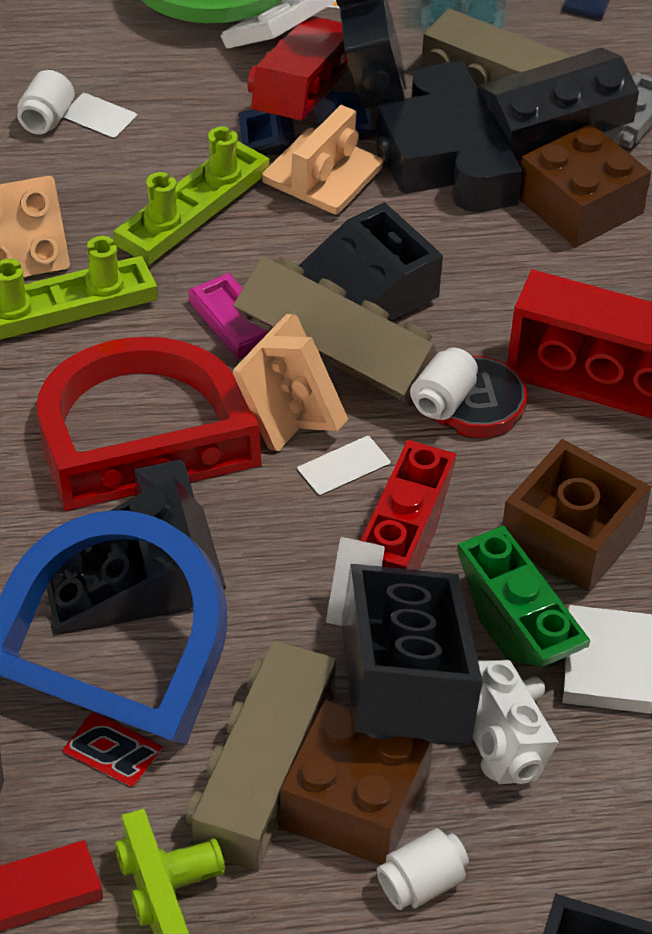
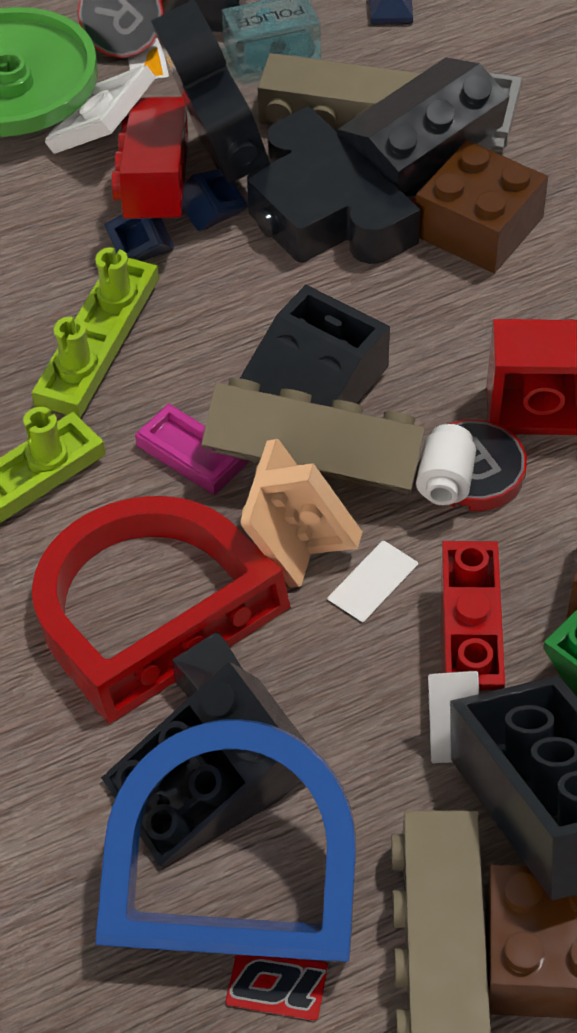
camera: 15 degrees left, 5 degrees up
light nougat bracket [262,105,383,214] -> none

